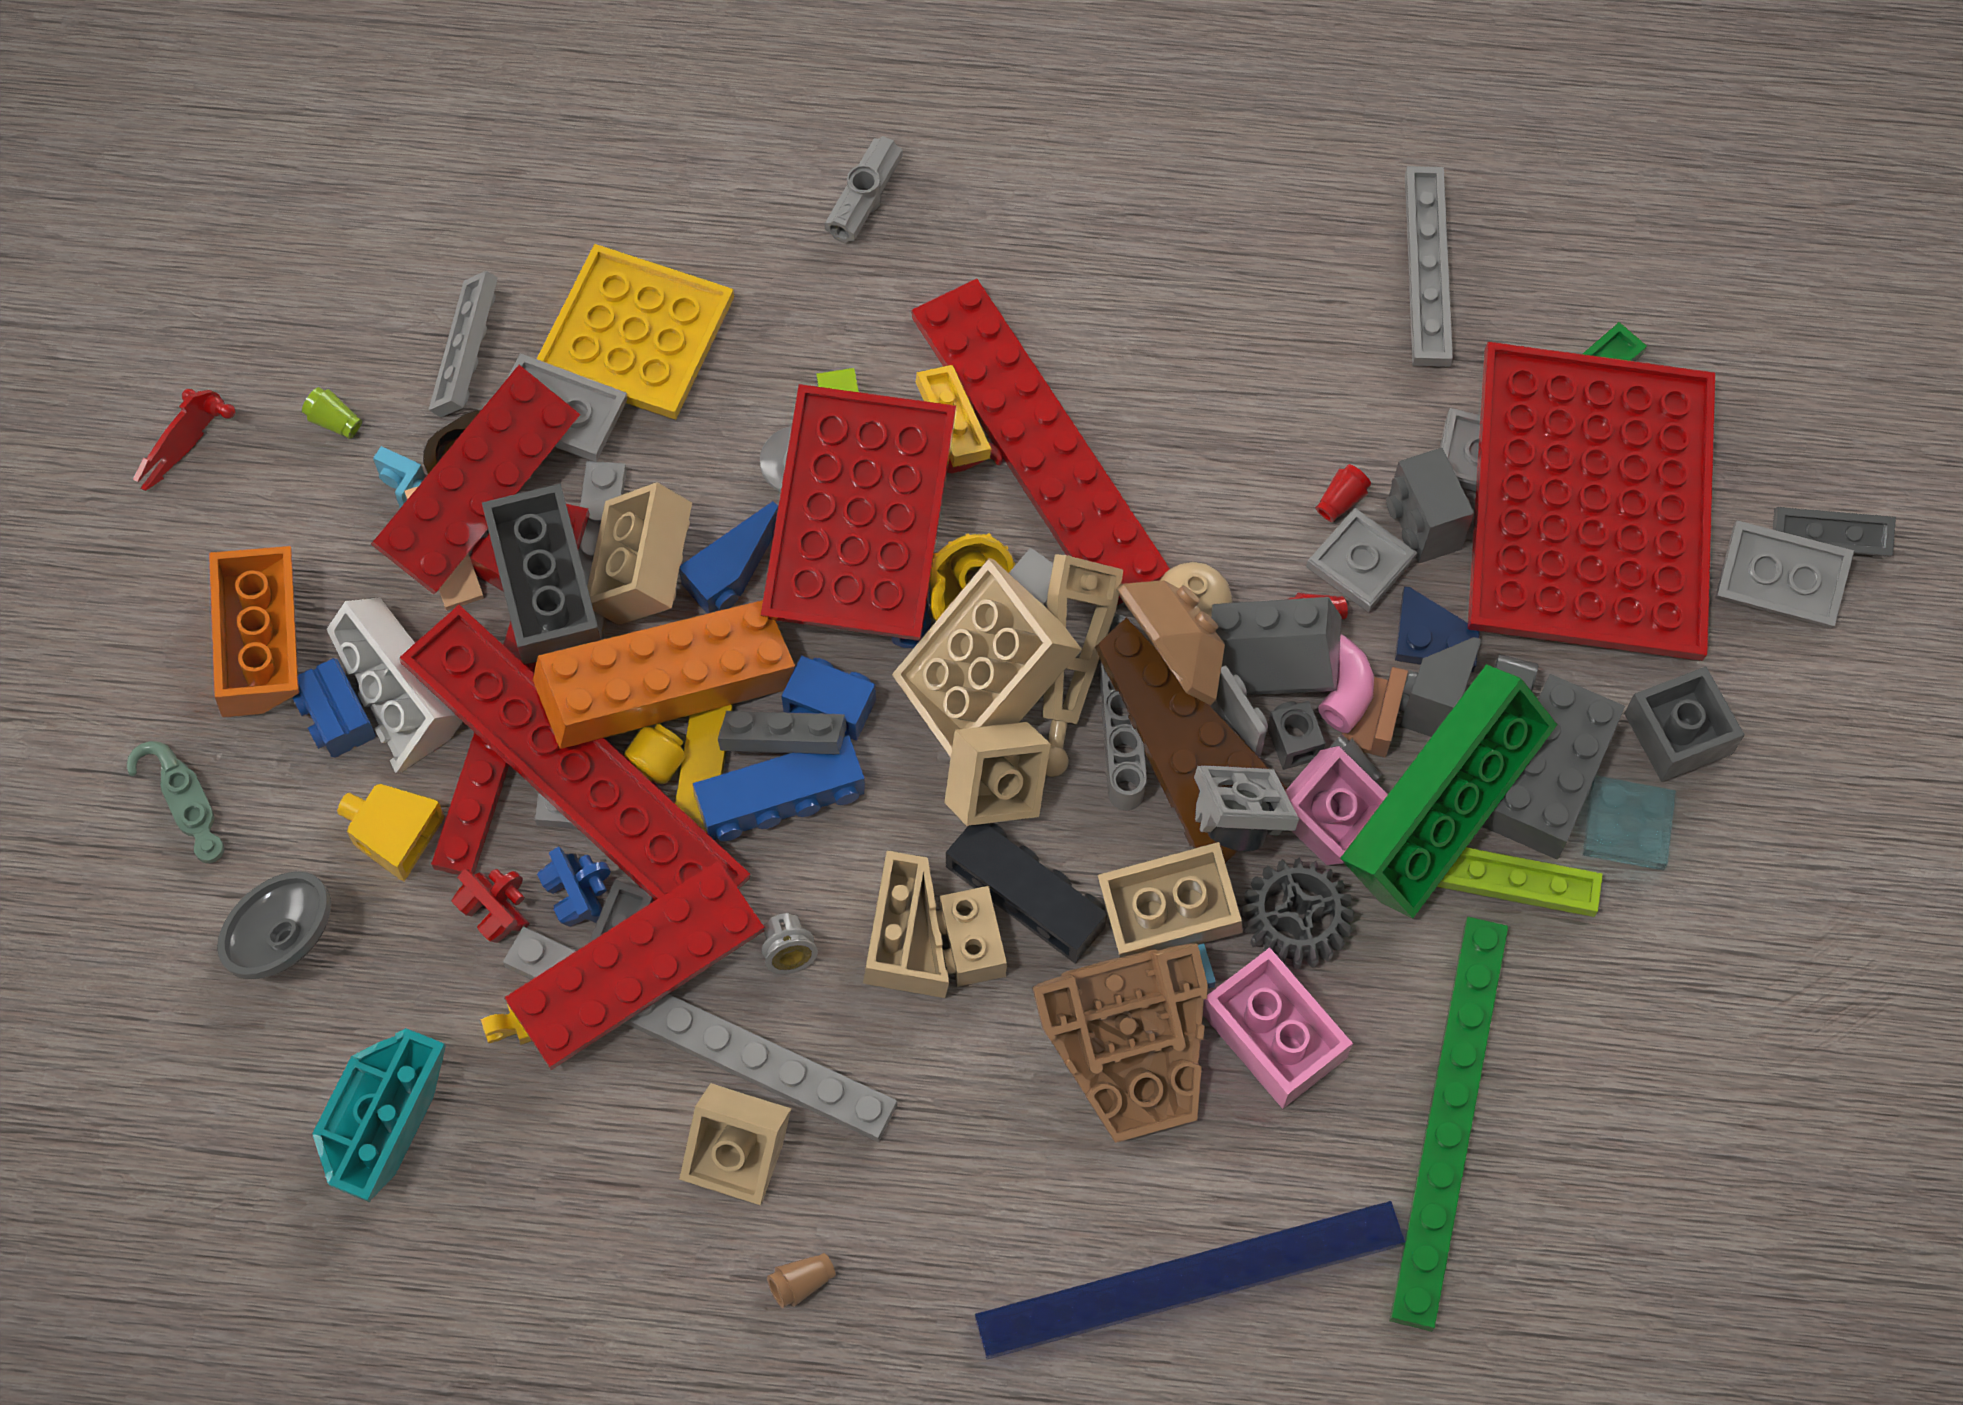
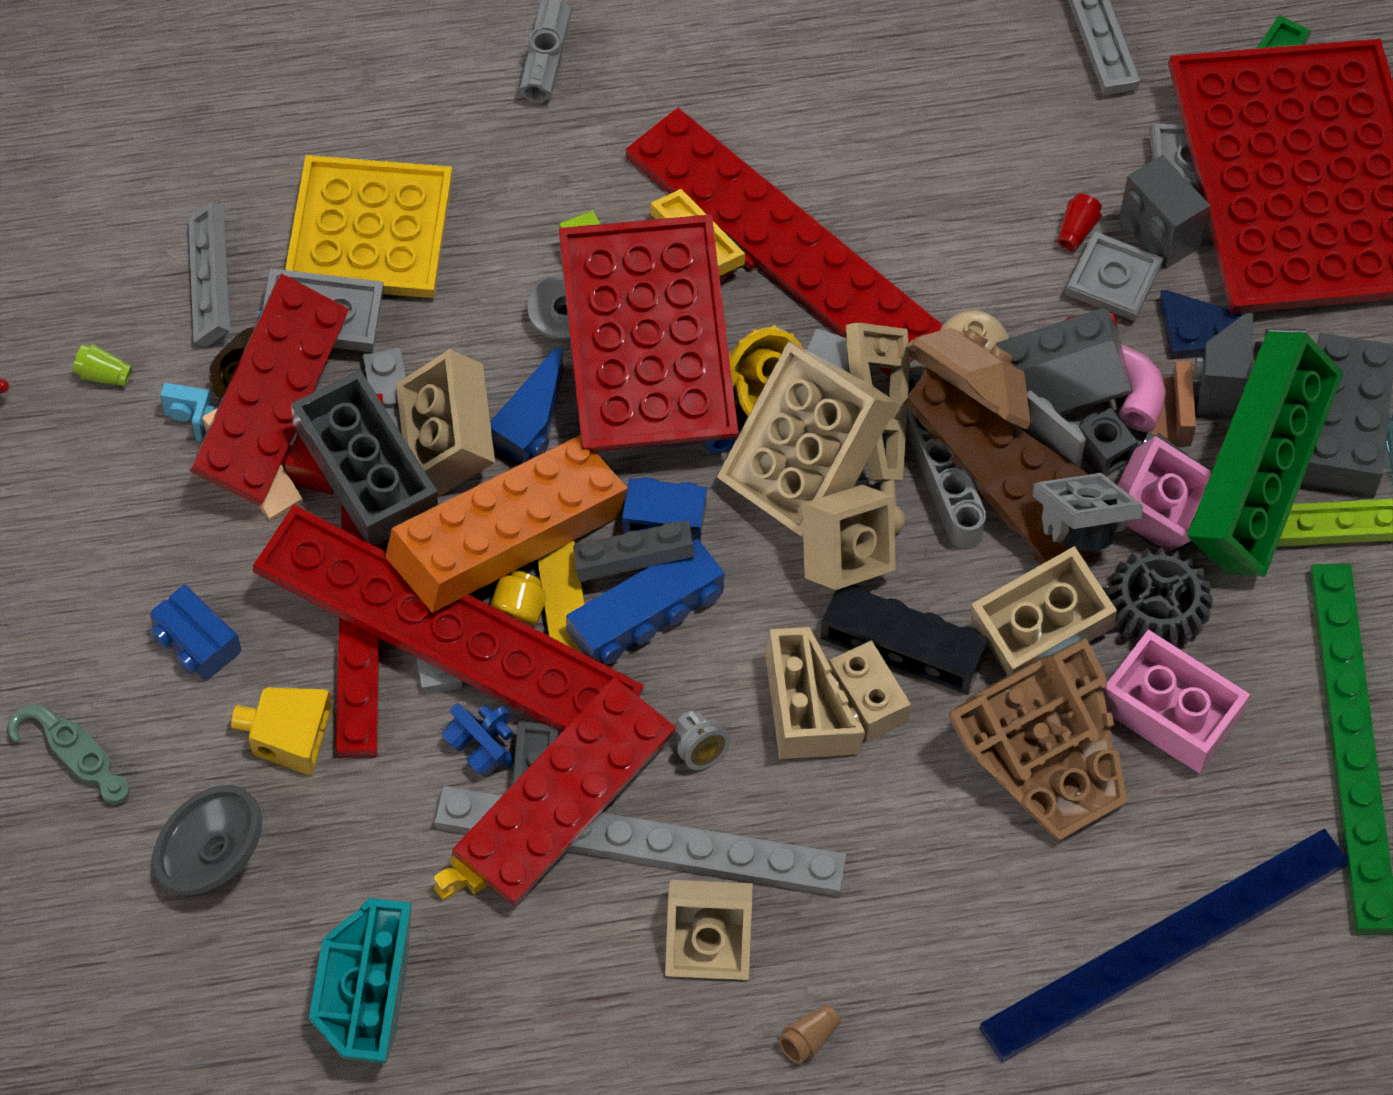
camera: 15 degrees left, 5 degrees down
orange slope [209,546,299,718] -> none
white wedge [327,598,463,773] -> none
red hips [451,868,530,943] -> none

